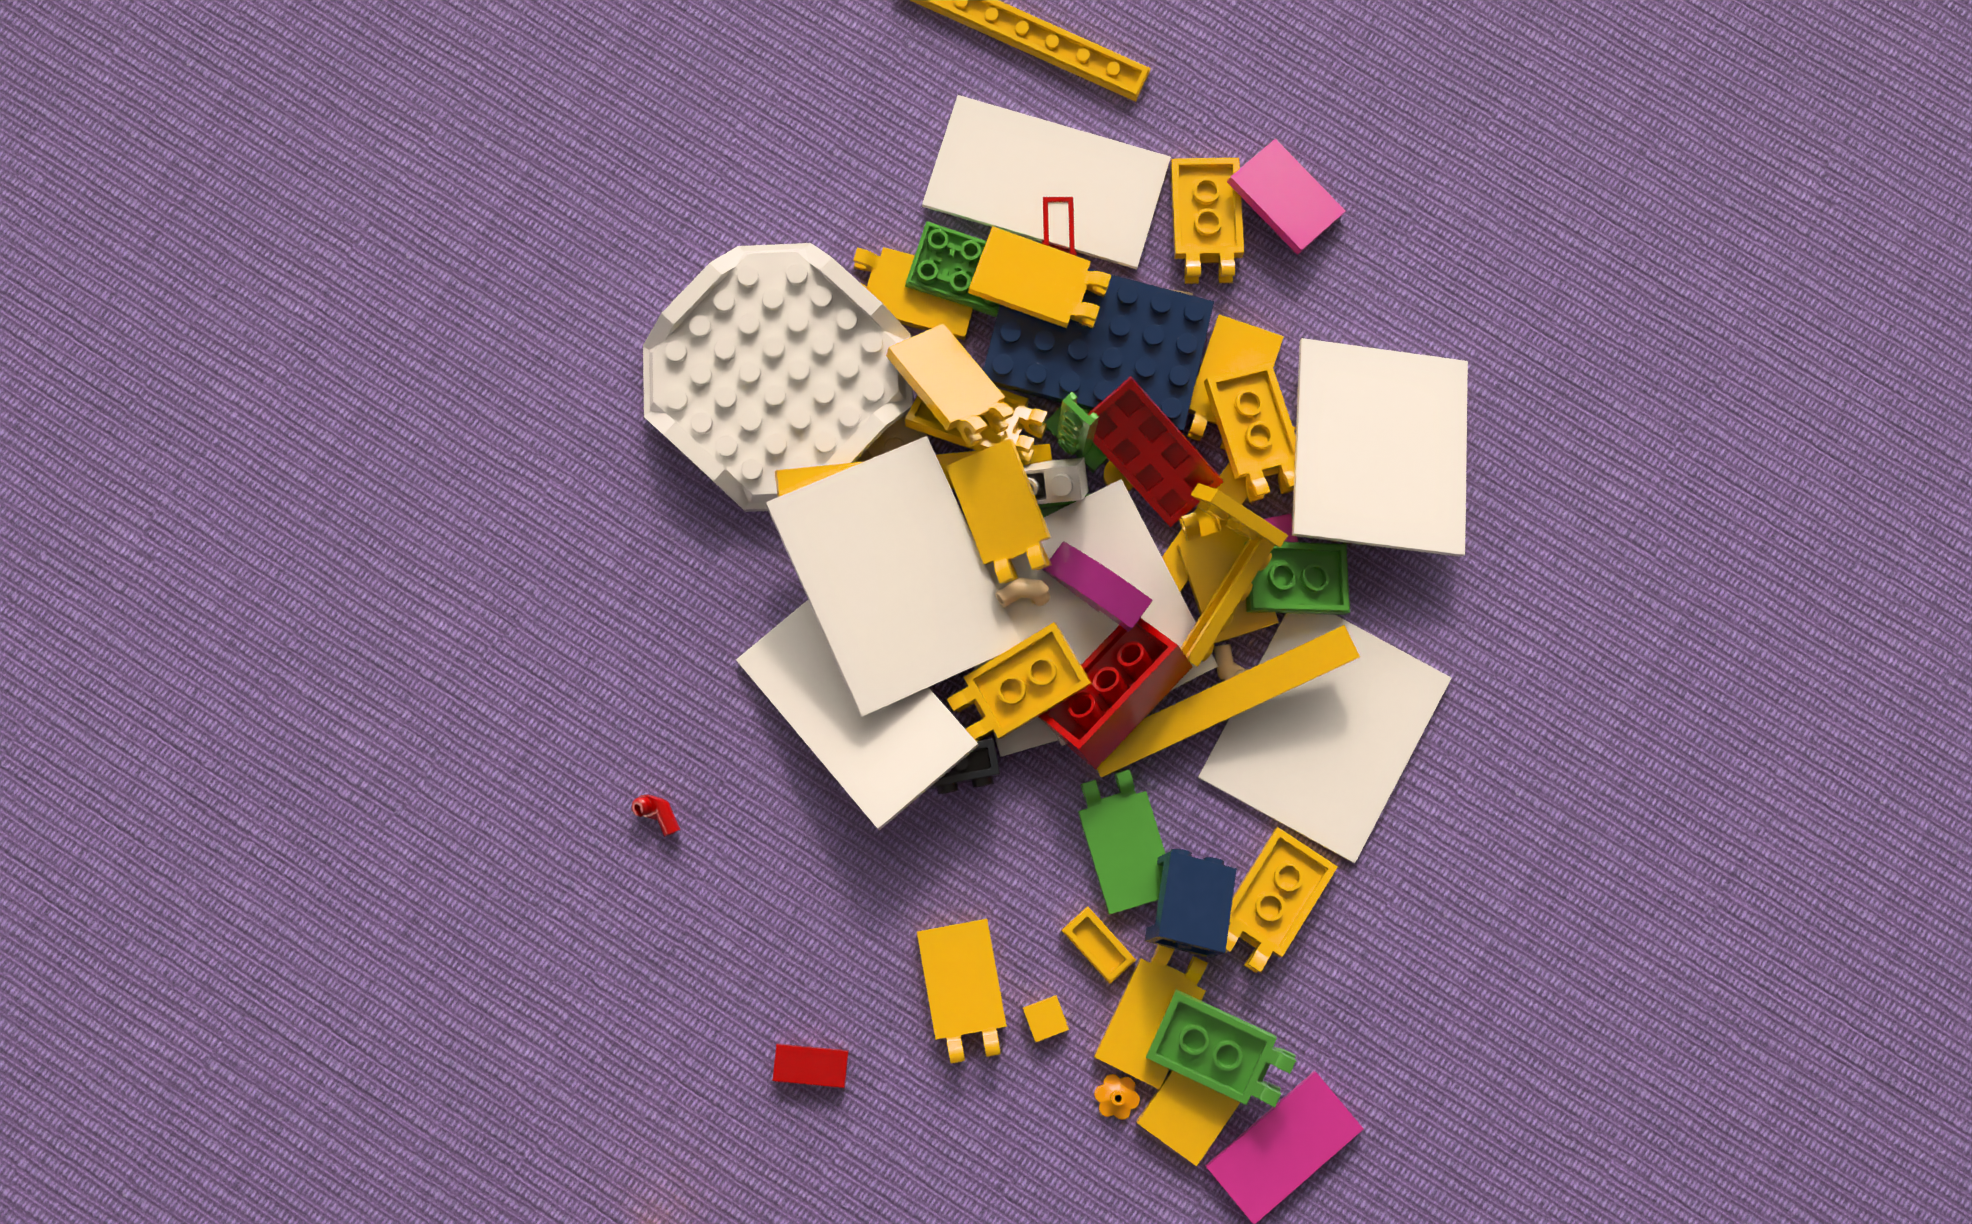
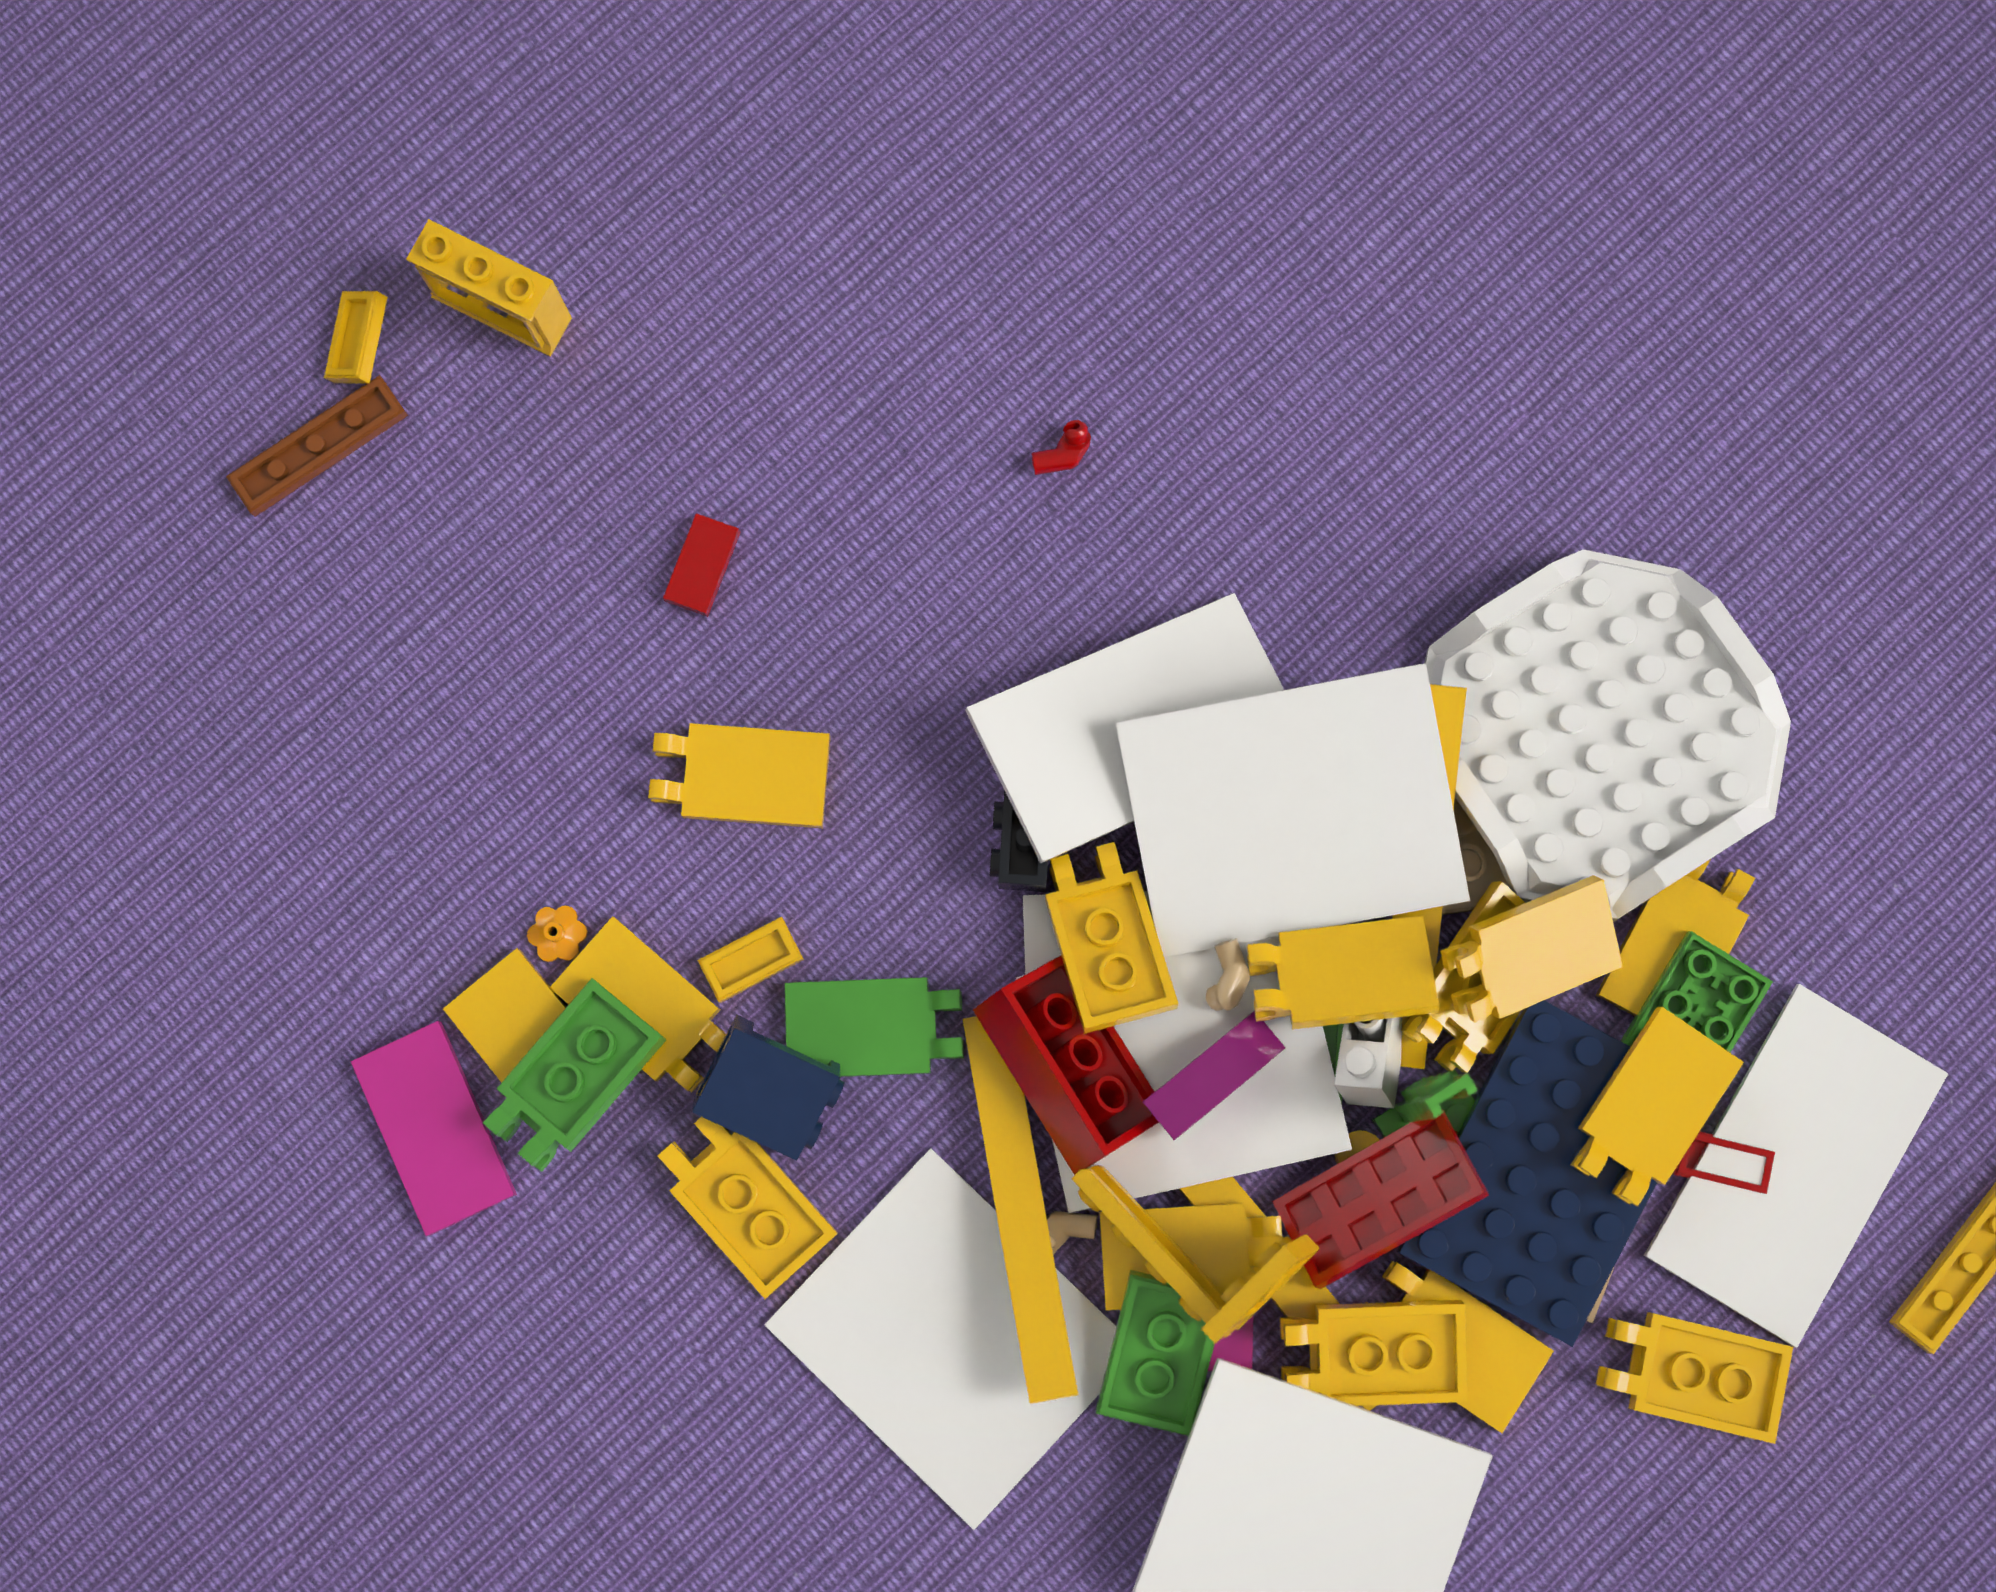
camera: 110 degrees right, 0 degrees up
yellow tile [1023,995,1069,1043] -> none
tile [1227,138,1346,255] -> none

